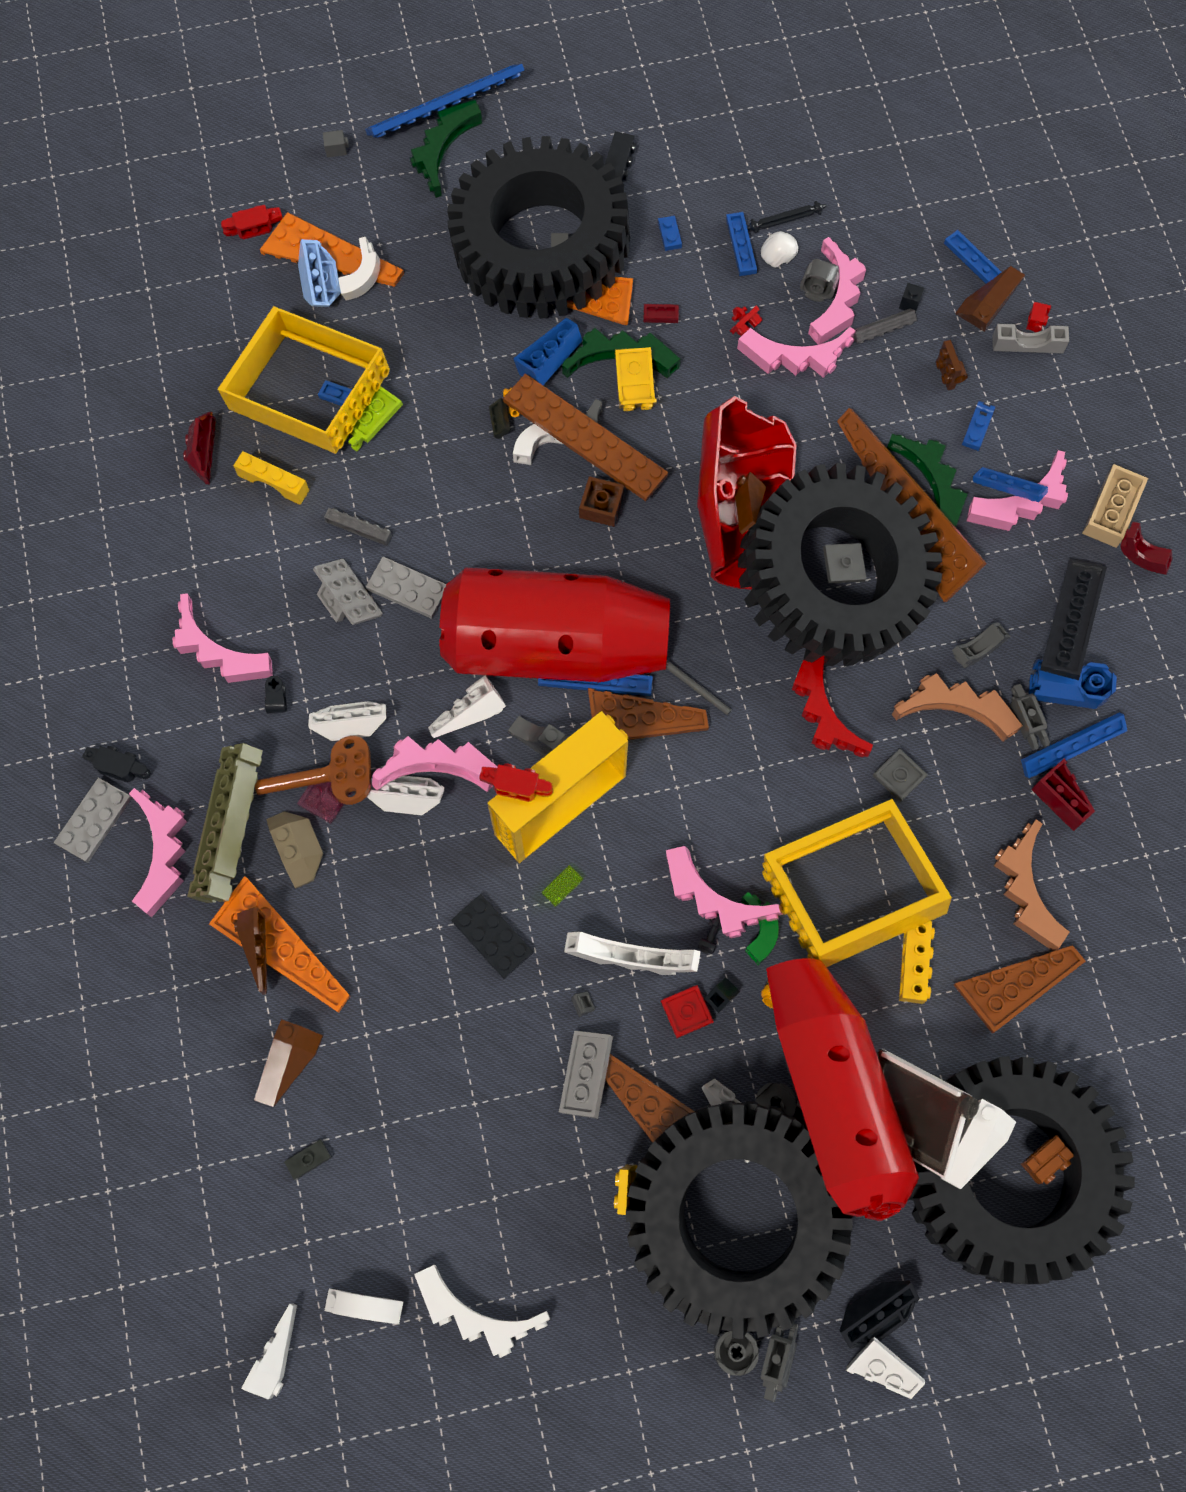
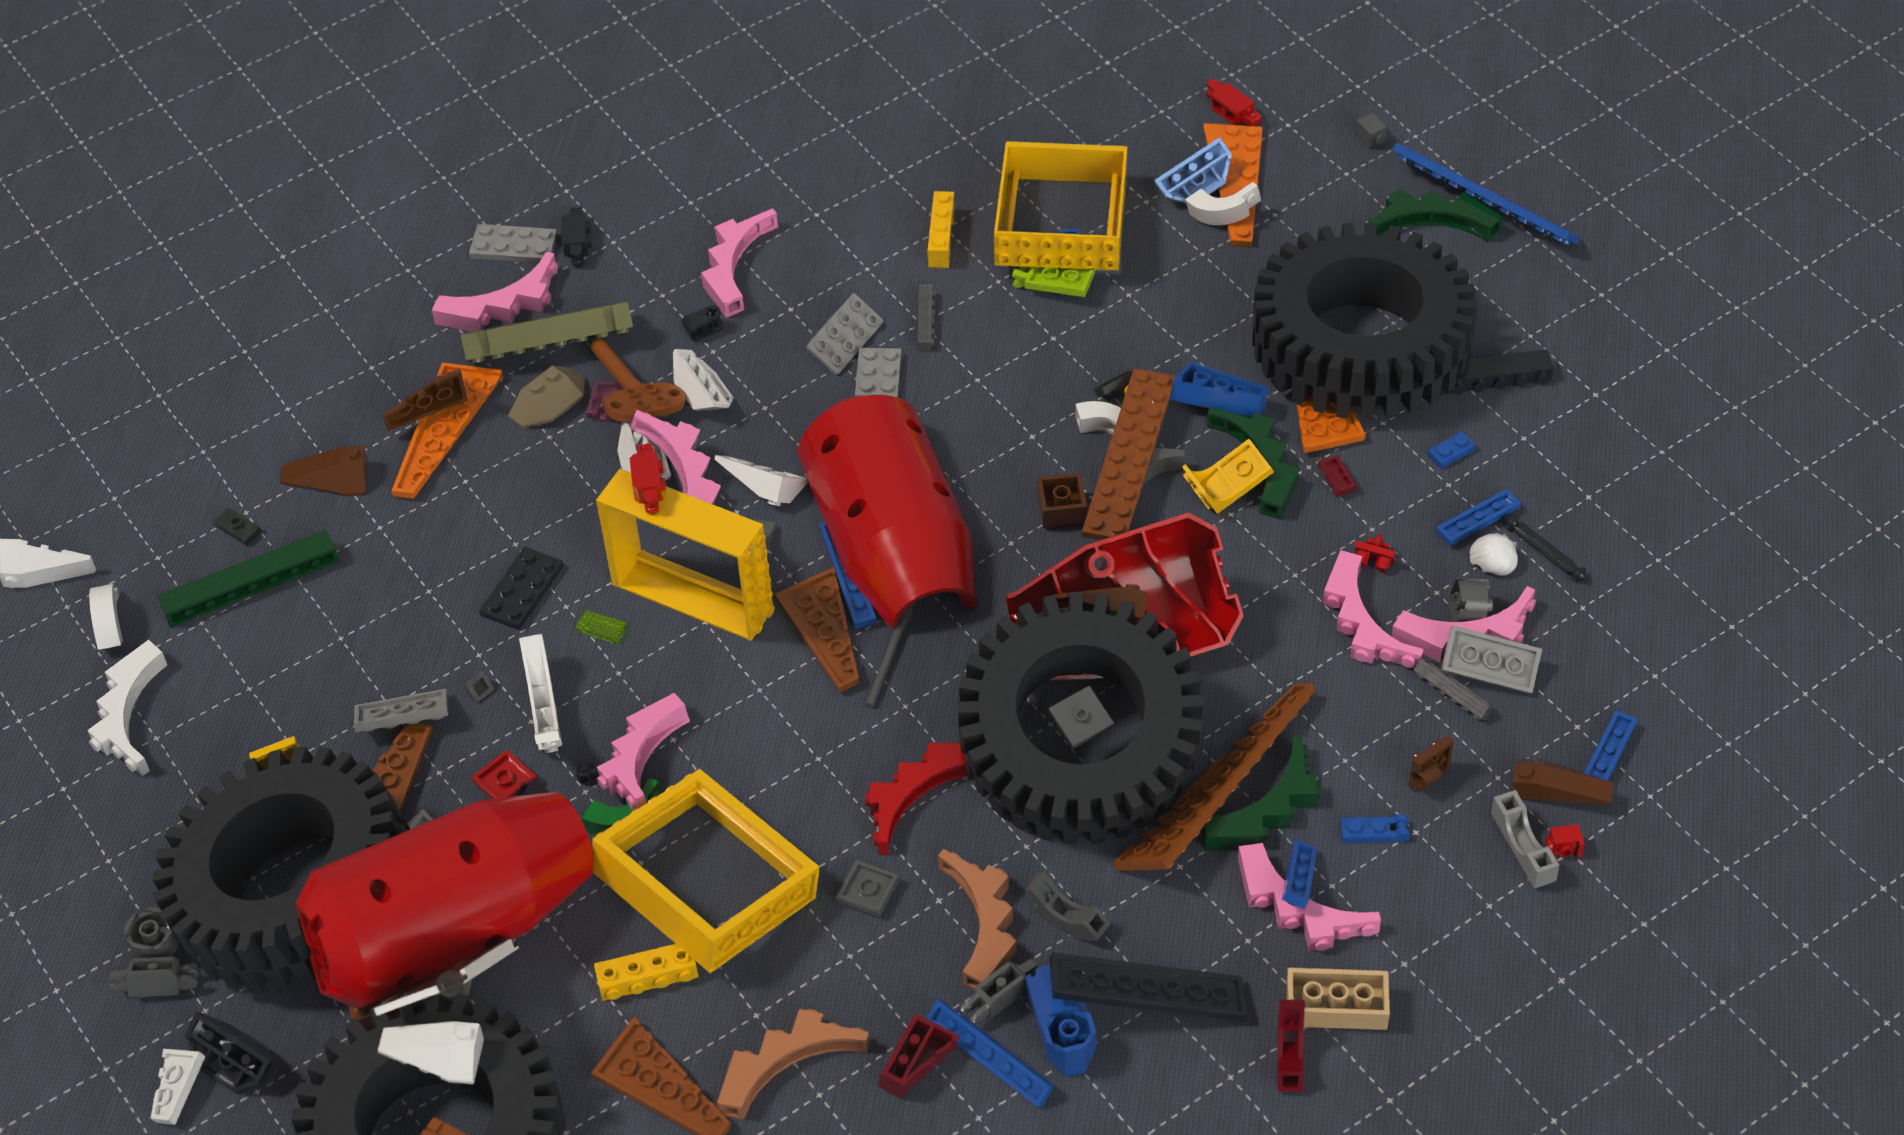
camera: 70 degrees right, 20 degrees down
dark red wedge [183,412,216,485] -> none
black brick [899,283,924,313] -> none
none -> dark green brick [157,530,339,628]
none -> light grey plate [1441,625,1542,694]

